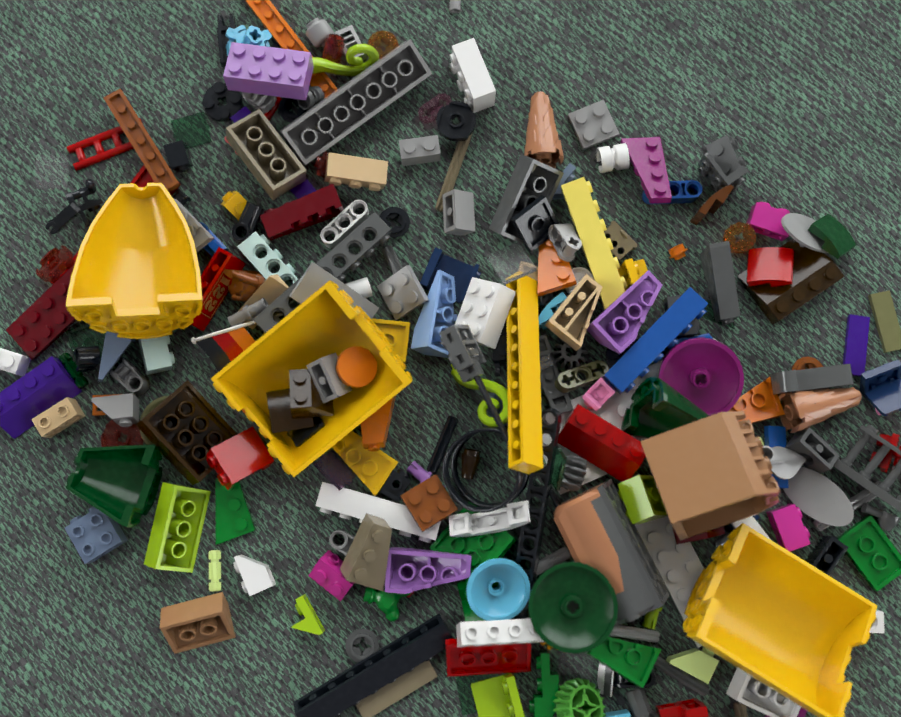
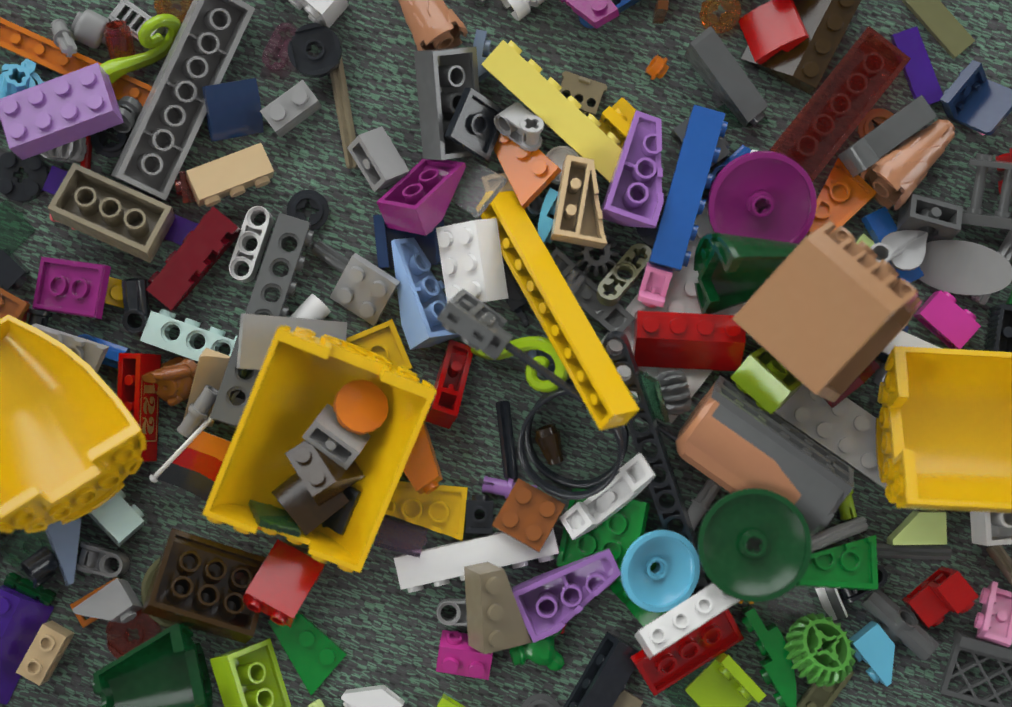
camera: 30 degrees left, 5 degrees up
none -> magenta tile [32,257,111,319]
none -> light grey axle [50,19,78,58]
none -> dark blue slope [202,78,264,142]
none -> clear green piece [248,500,301,537]
none -> magenta slope [377,159,466,236]
none -> red slope [424,340,473,429]
none -> clear red brick [768,26,911,182]

